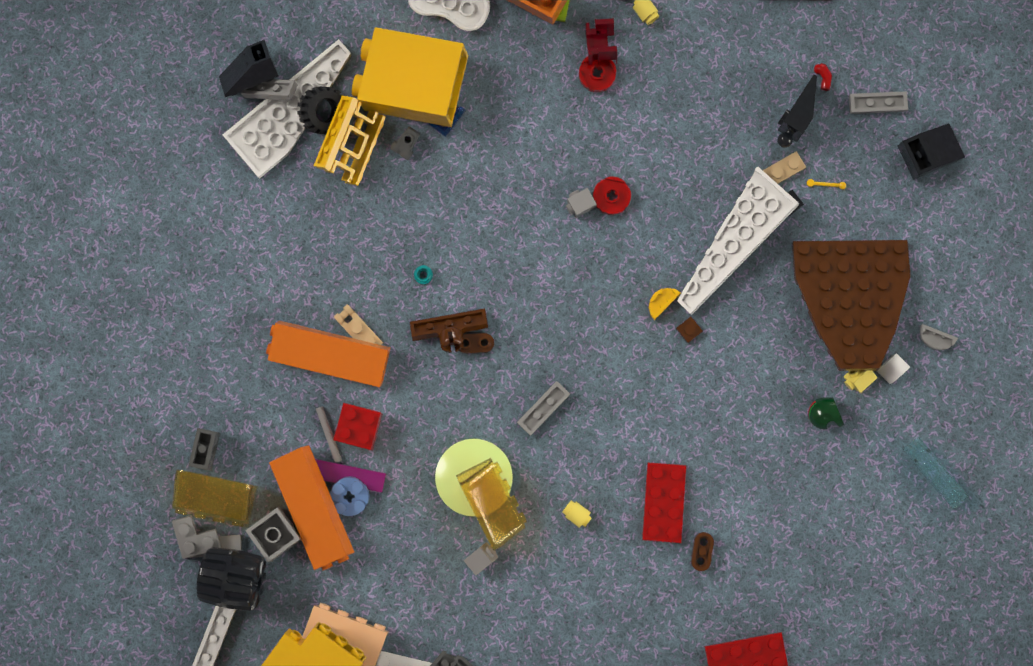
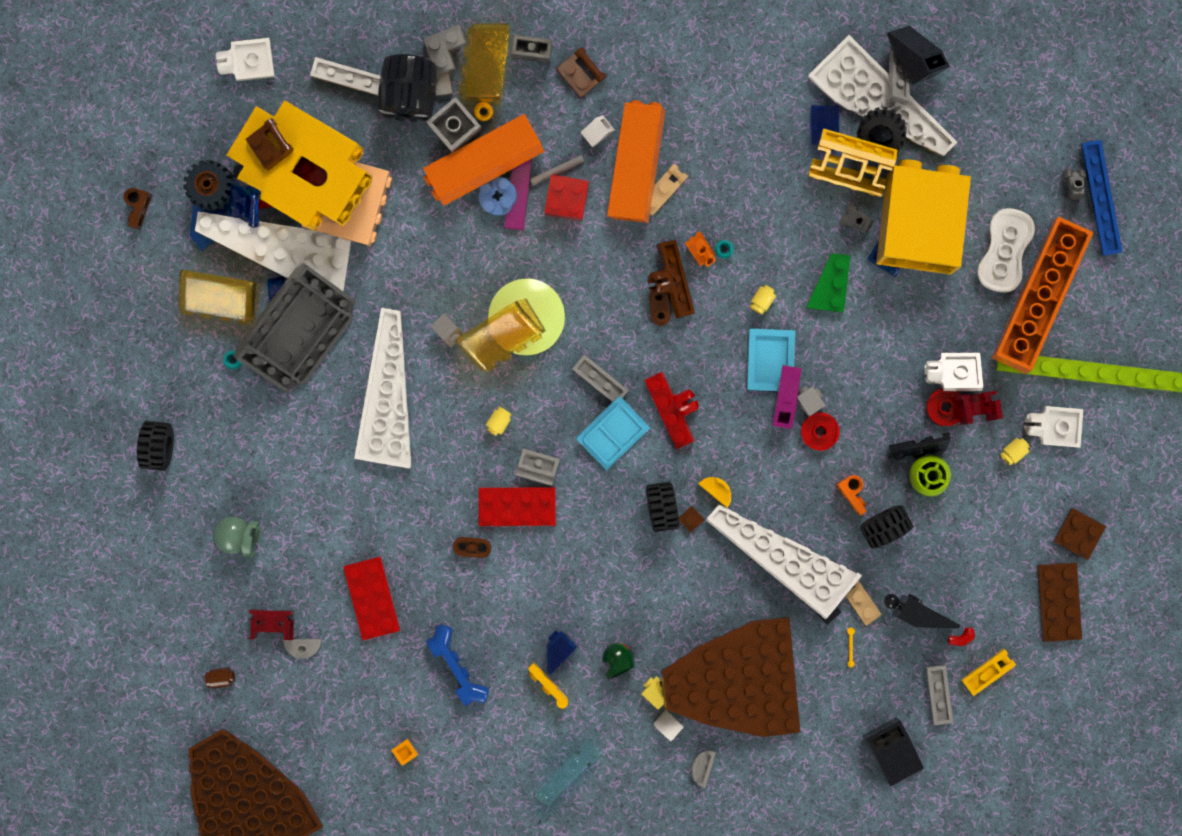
camera: 85 degrees right, 5 degrees up
none -> white wing [354,308,411,469]
none -> light orange plate [391,738,418,766]
none -> blue plate [426,625,489,706]
none -> yellow plate [474,102,493,121]
none -> light grey plate [515,448,560,485]
none -> yellow plate [528,662,568,709]
none -> clear blue slope [547,629,578,675]
none -> reddish brown plate [556,47,607,99]
none -> medium azure piece [575,396,650,470]
none -> white brick [581,115,615,147]
none -> red plate [644,372,699,450]
none -> black tyre [646,481,679,533]
none -> orange hips [685,231,716,267]
none -> medium azure piece [747,329,795,391]
none -> light yellow brick [749,285,776,315]
none -> magenta slope [771,365,802,429]
none -> green wing [806,253,851,313]
none -> clear blue plate [810,105,839,145]
none -> orange plate [835,475,867,516]
none -> black tyre [860,505,914,548]
none -> black wing [887,432,951,460]
none -> lime wheel [909,455,951,497]
none -> white plate [924,353,983,391]
none -> yellow plate [961,648,1016,696]

